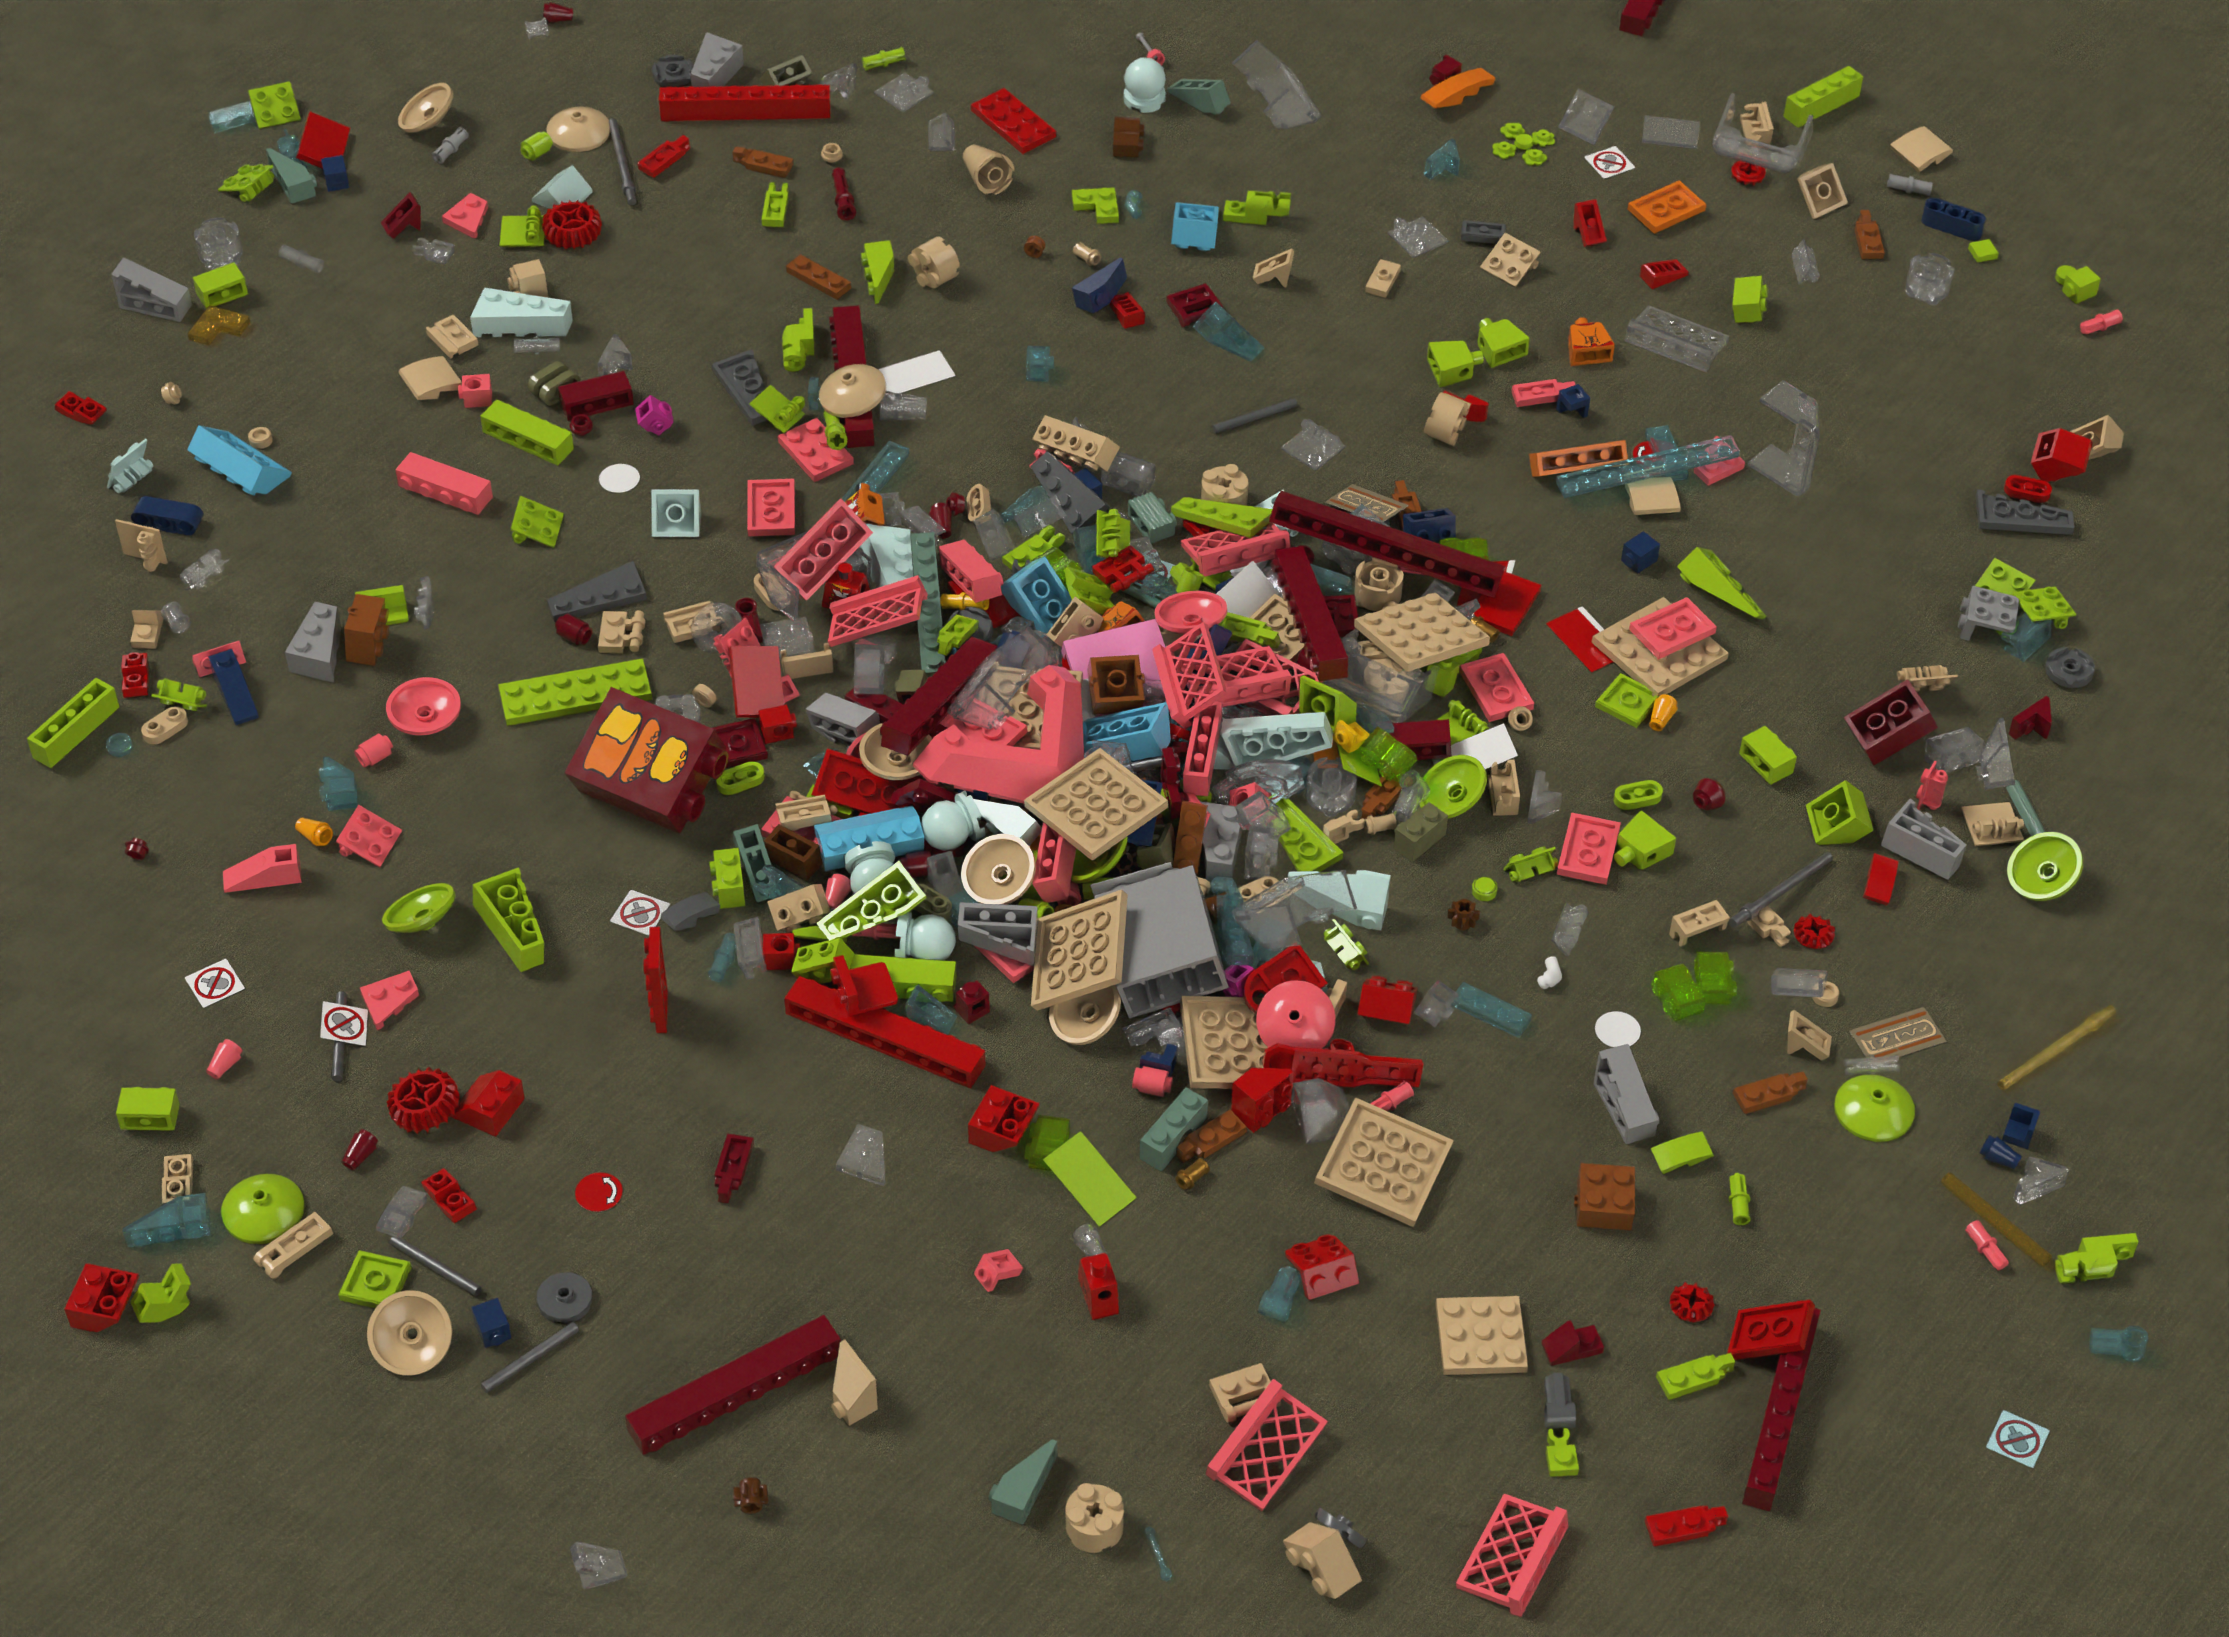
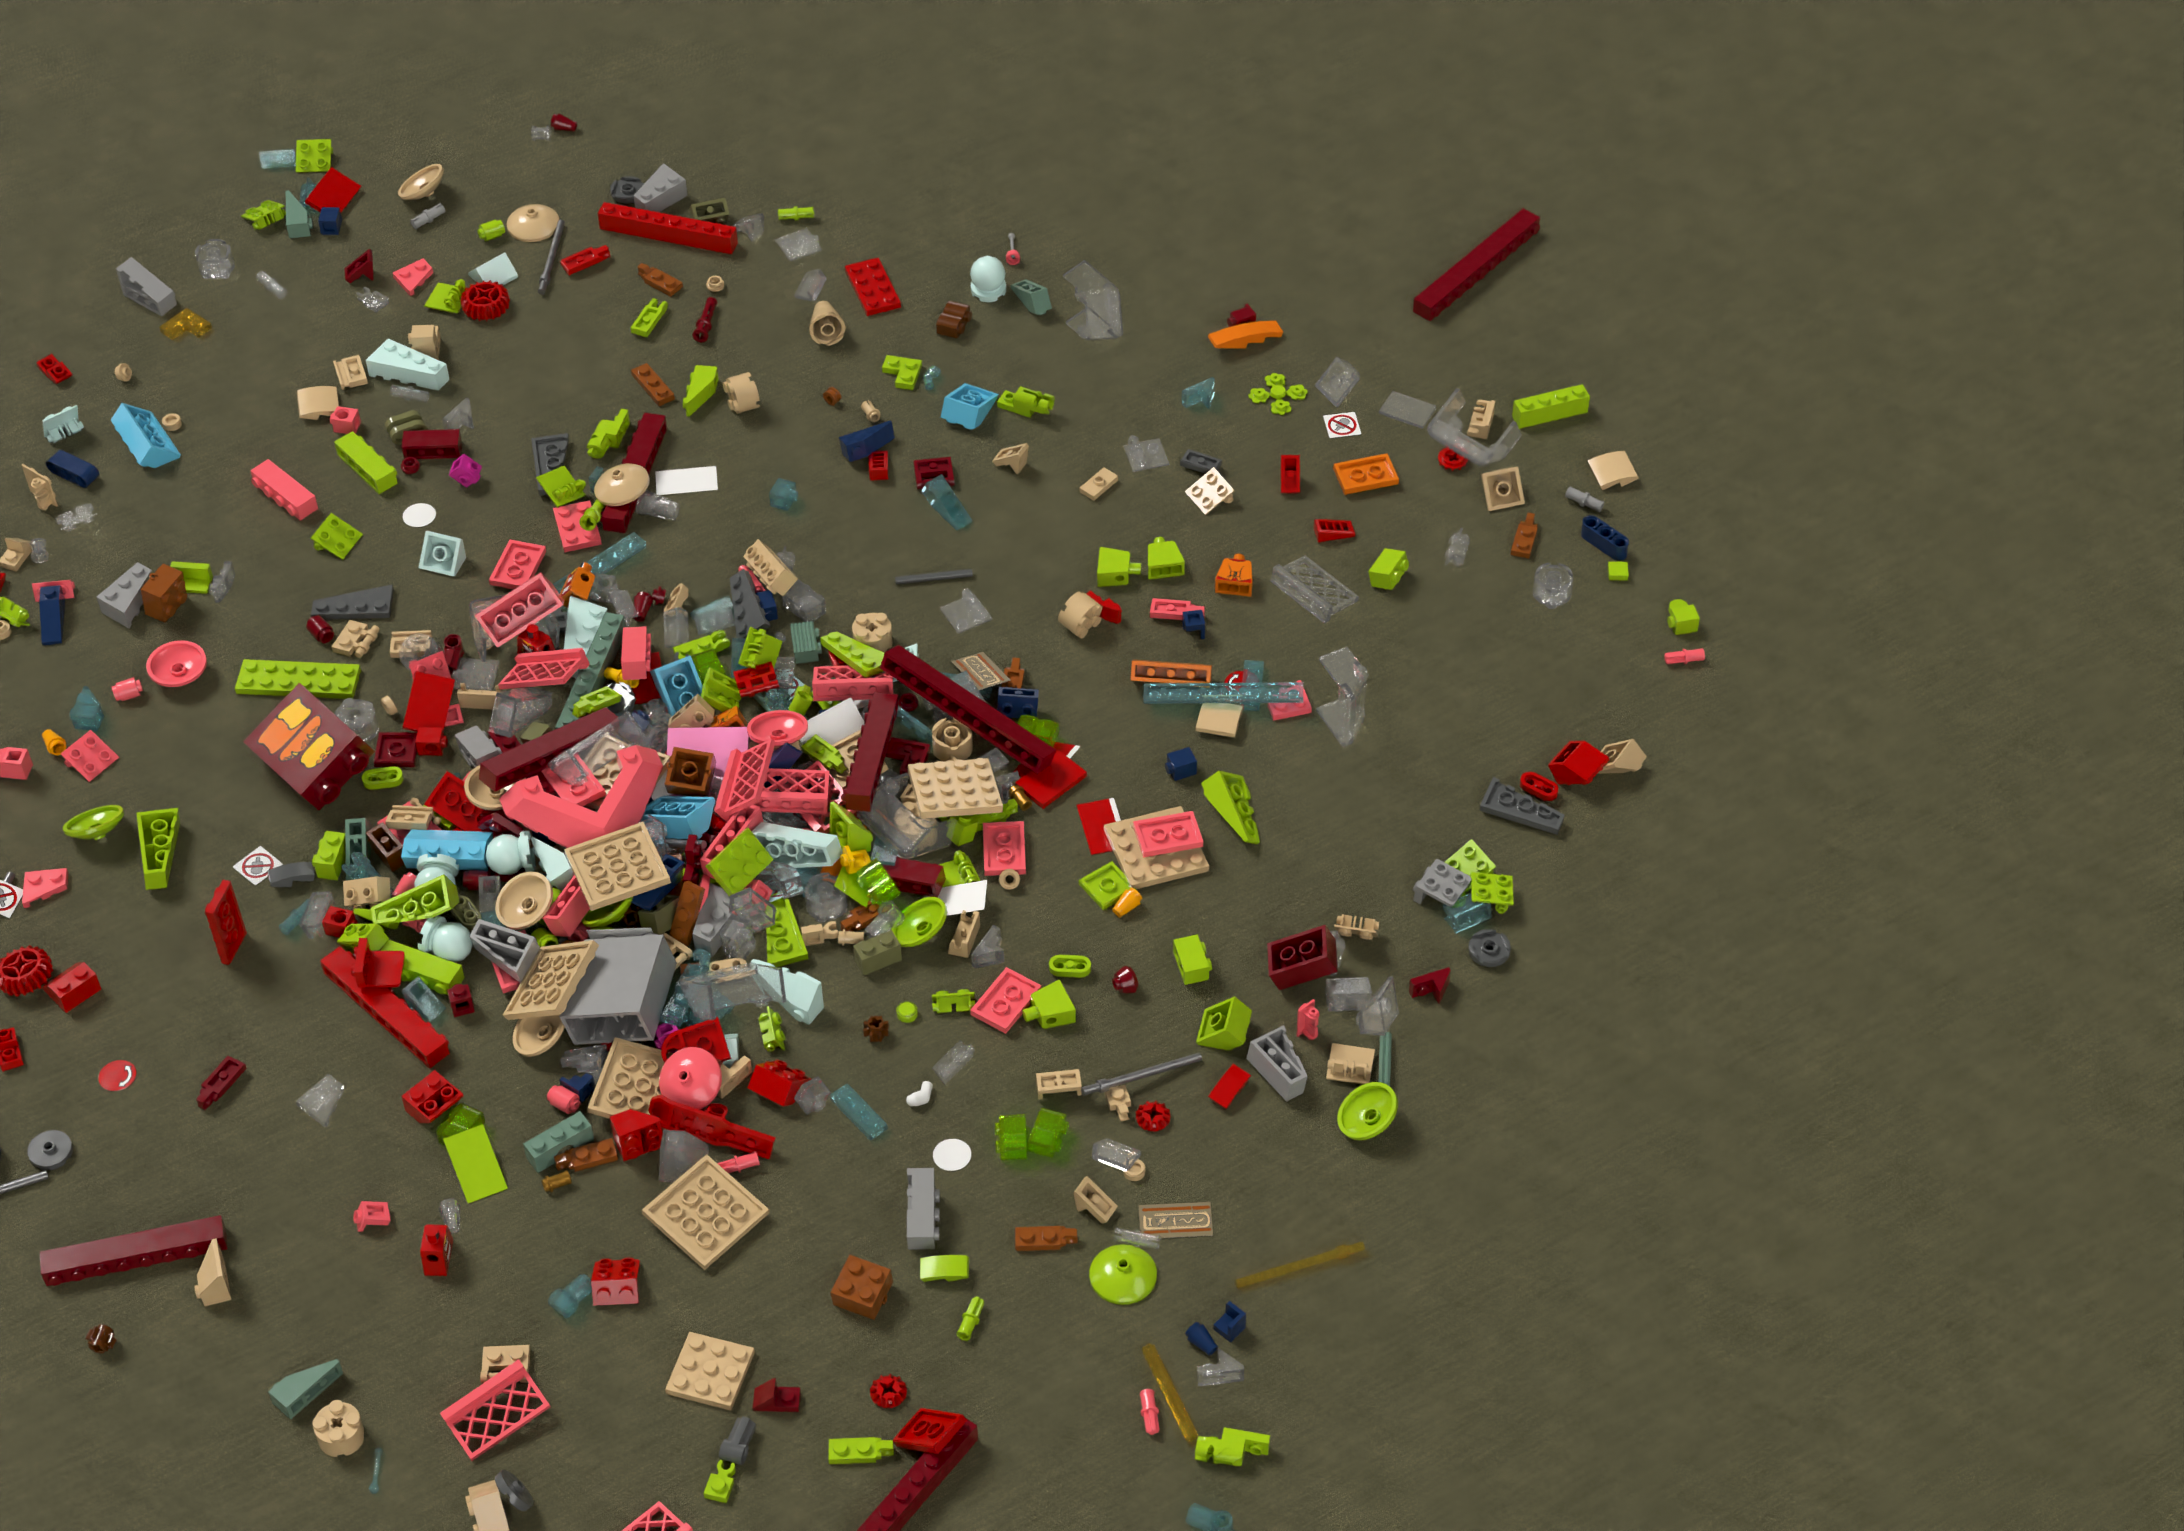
camera: 20 degrees right, 0 degrees up
lime brick [193,262,248,310] -> none
none -> lime plate [705,828,774,898]

